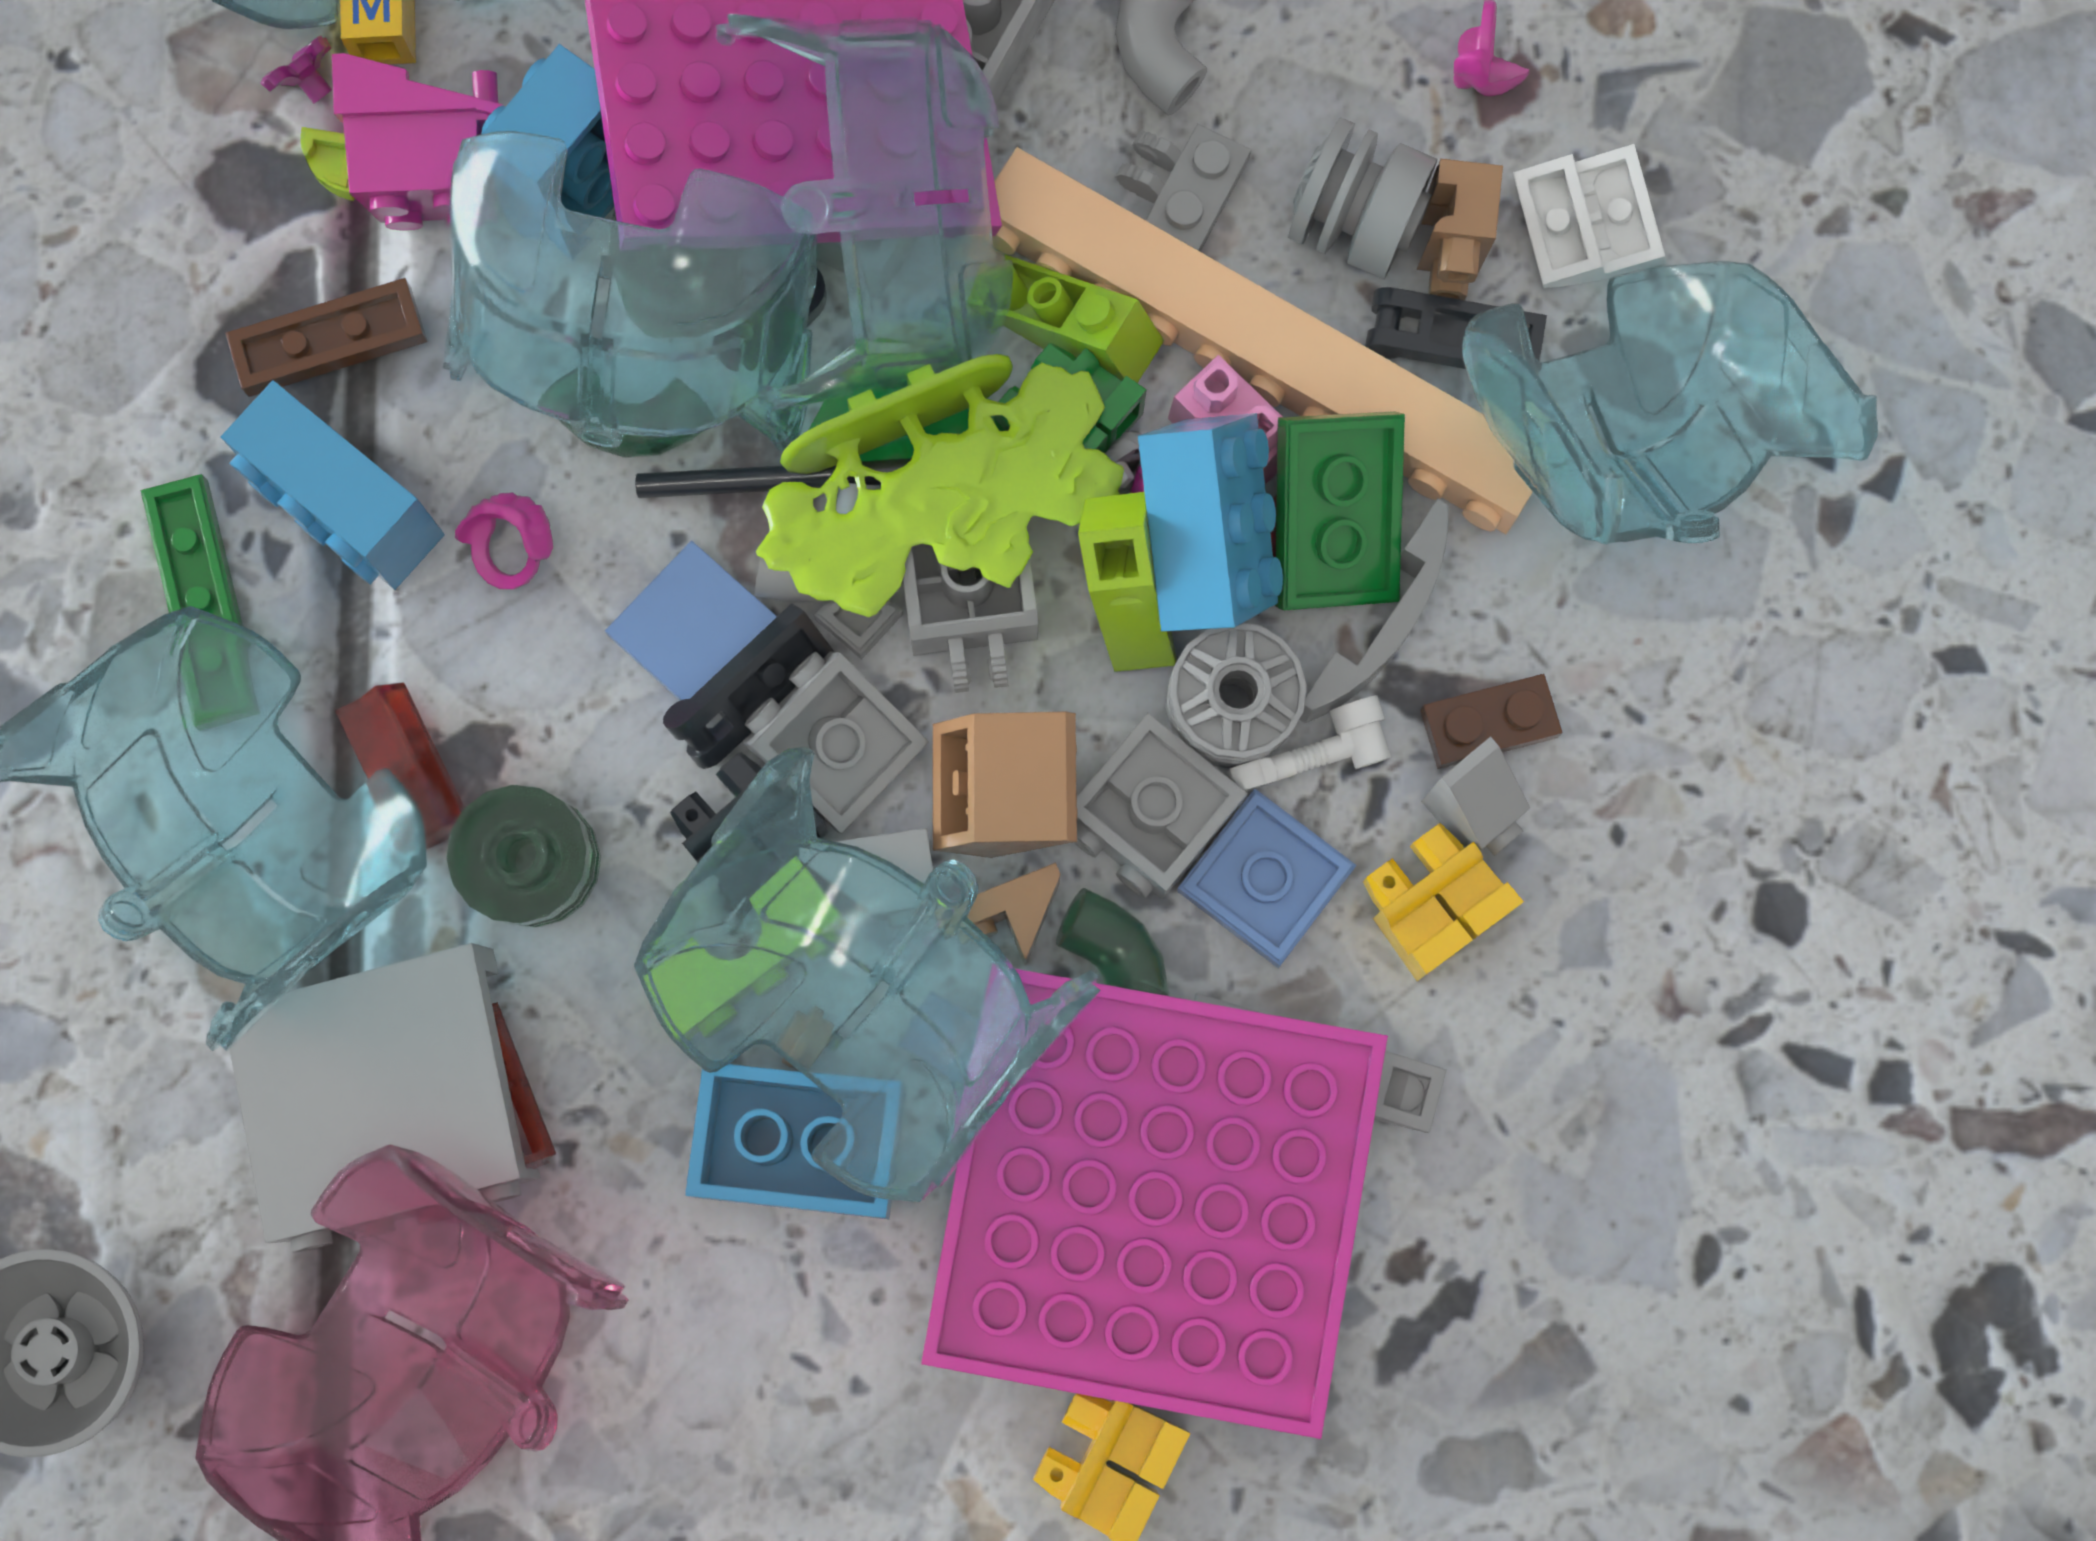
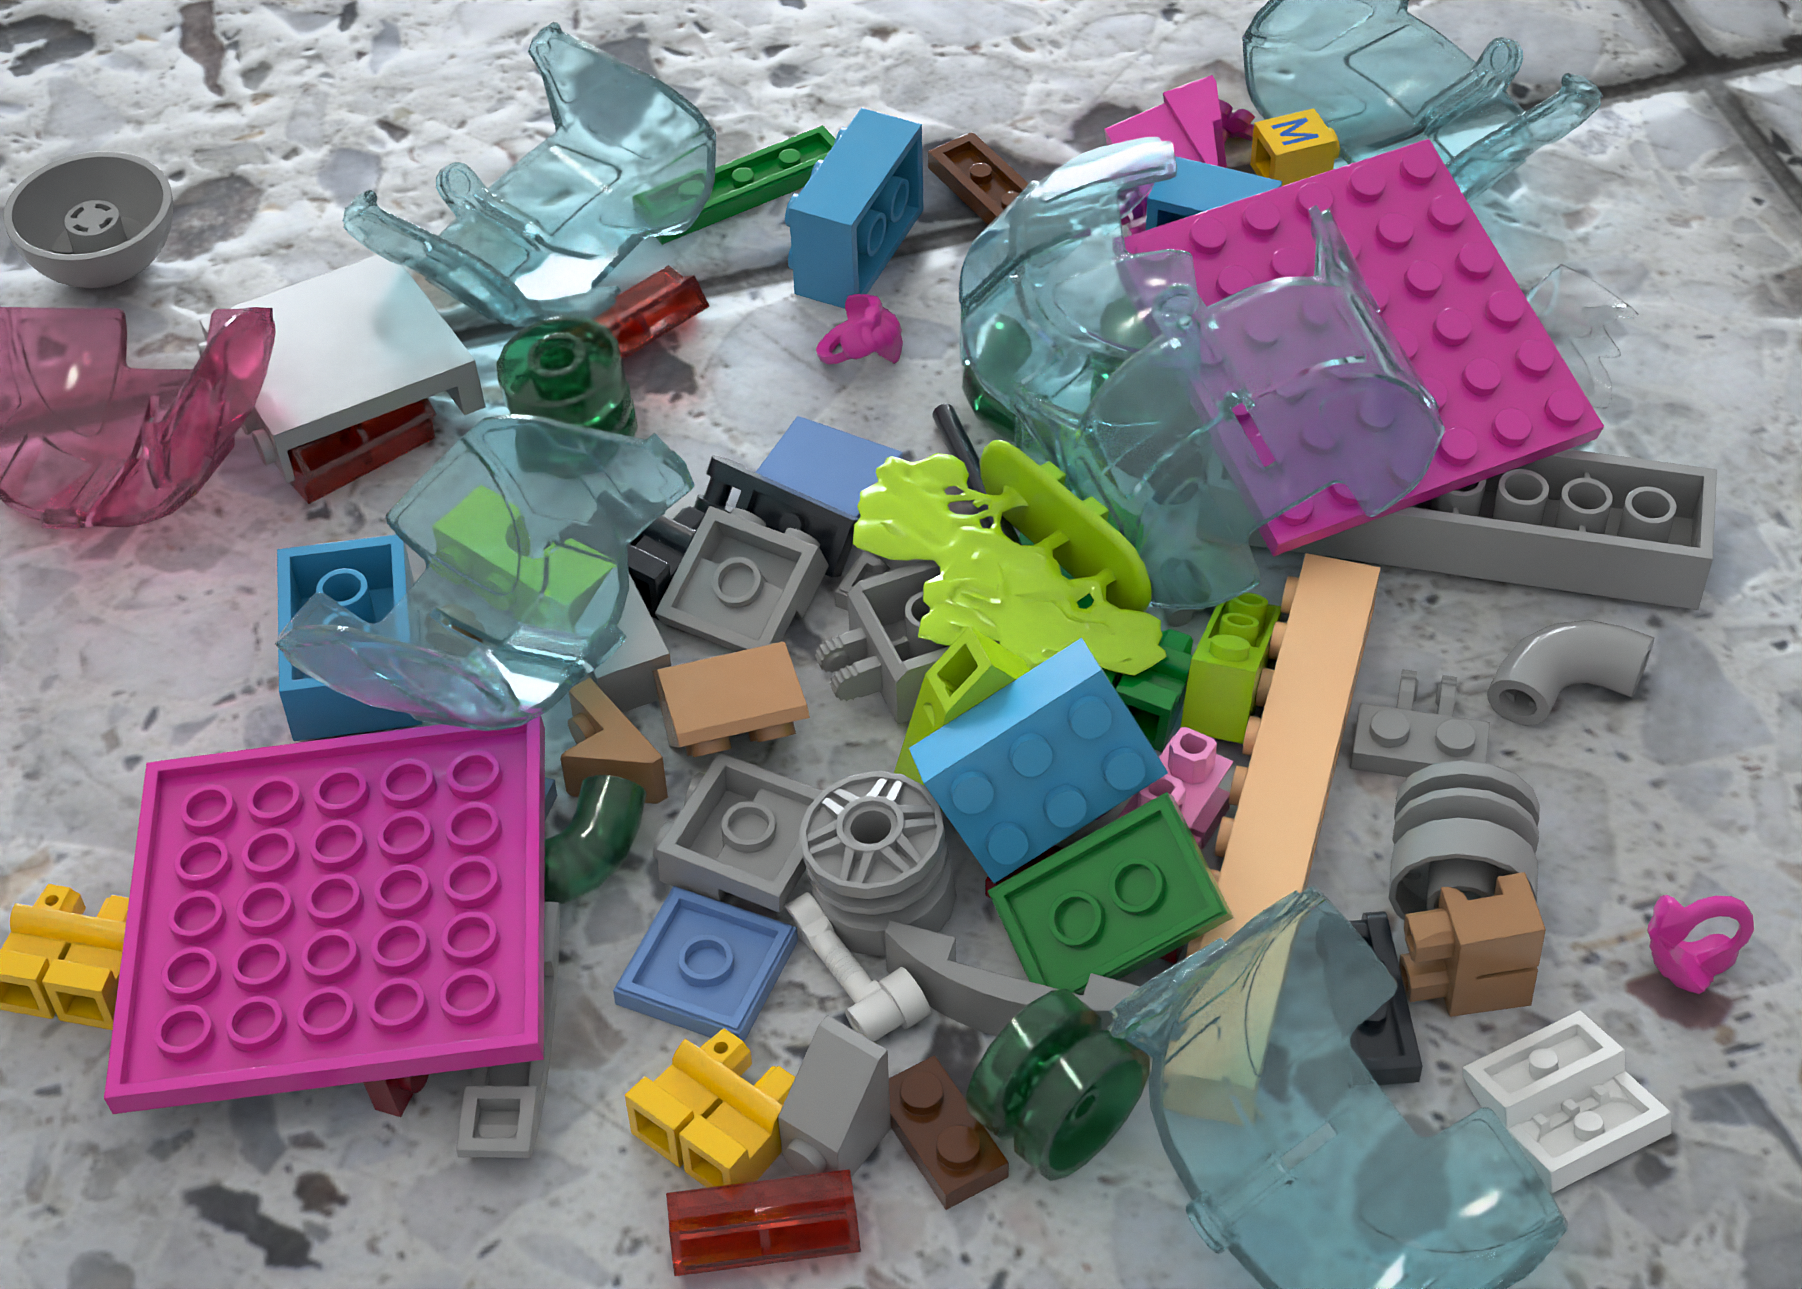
camera: 80 degrees right, 30 degrees down
none -> clear red piece [666,1169,861,1276]
none -> clear green wheel [966,989,1150,1181]

